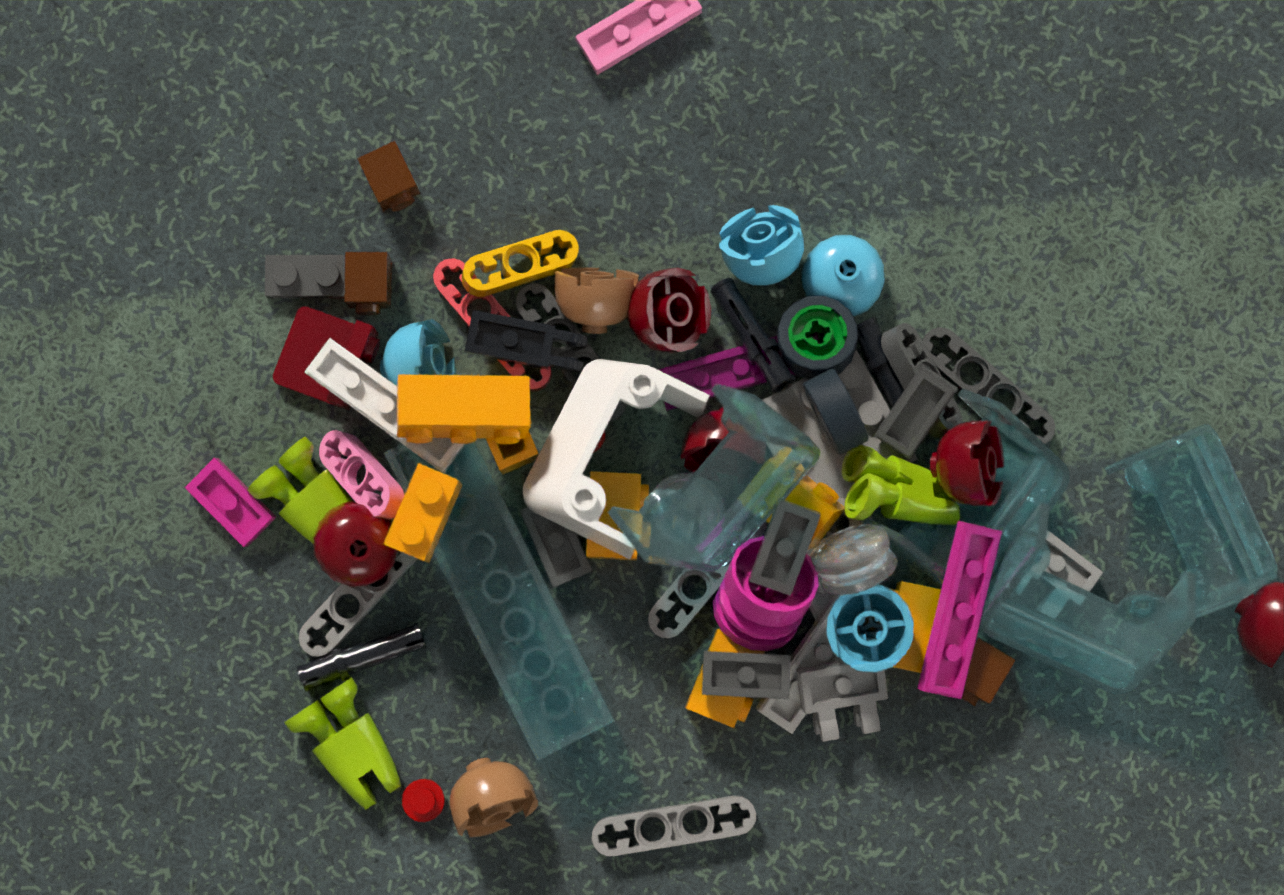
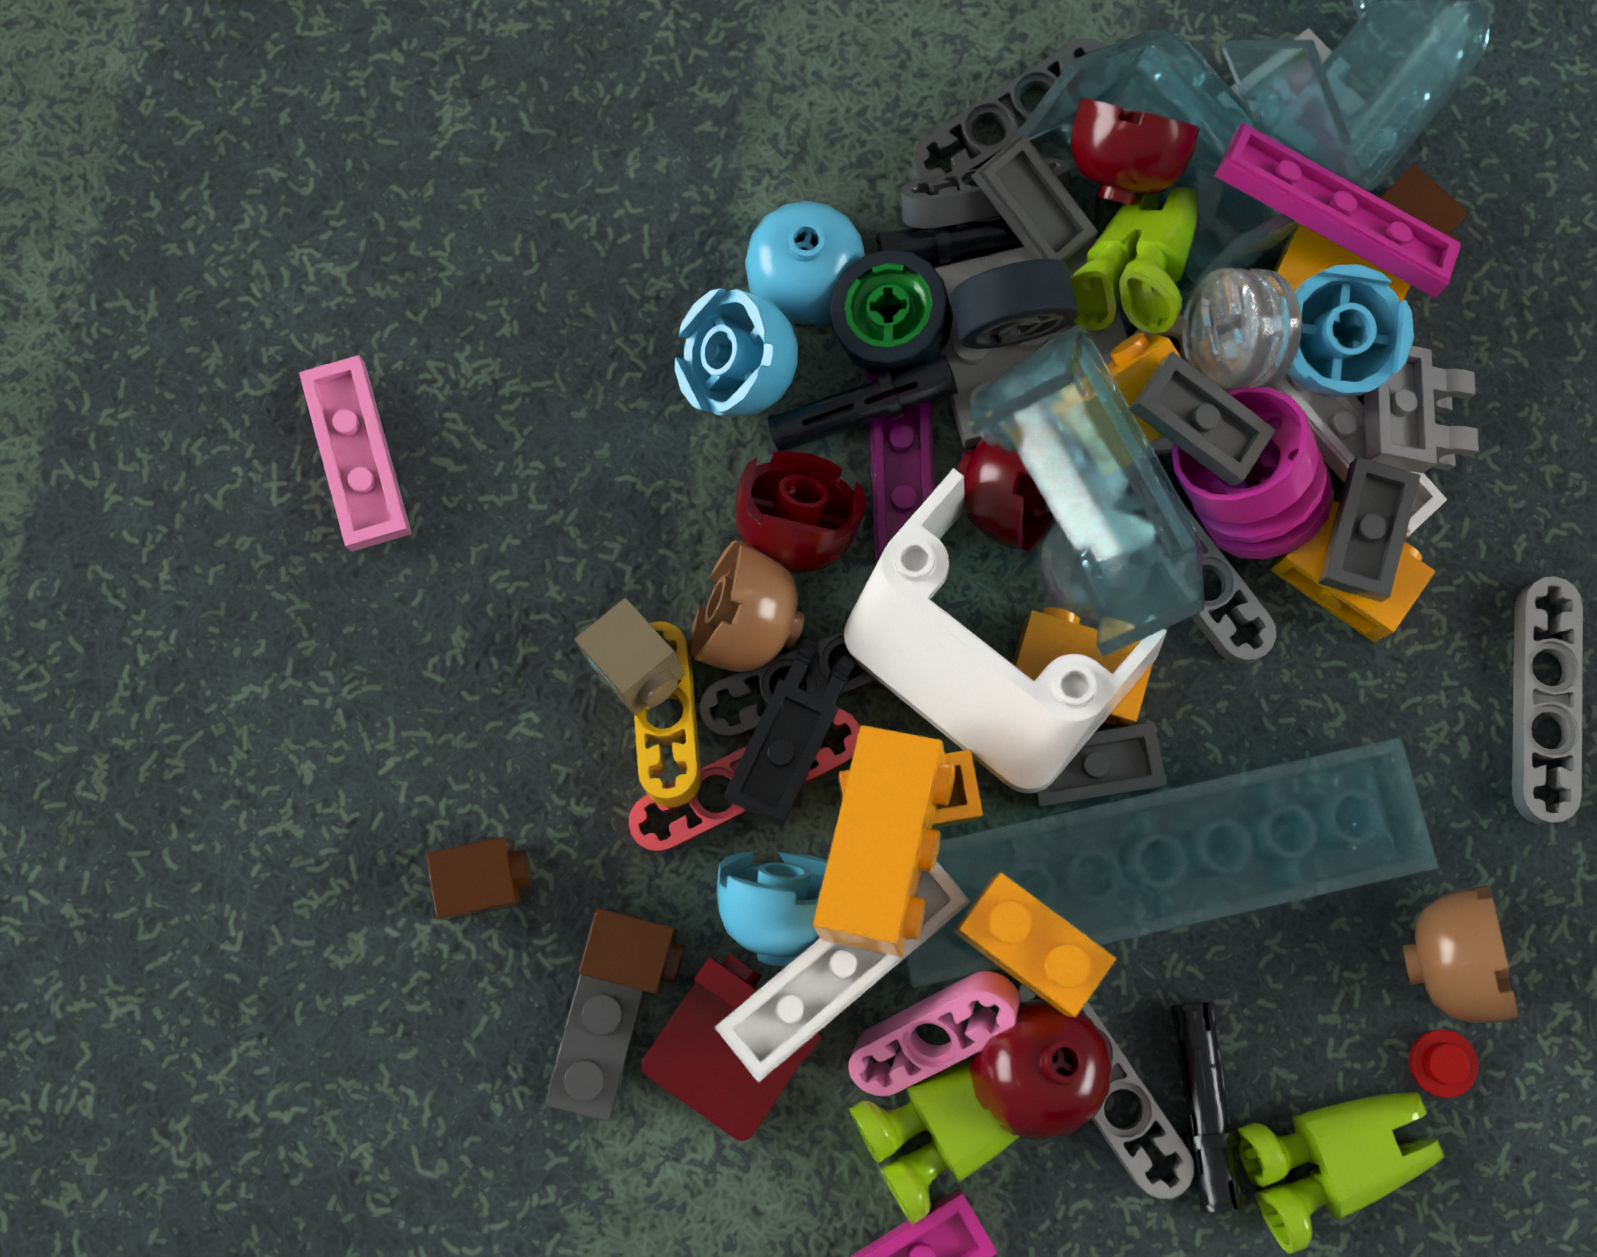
camera: 75 degrees left, 5 degrees down
none -> dark tan brick [575,597,685,716]

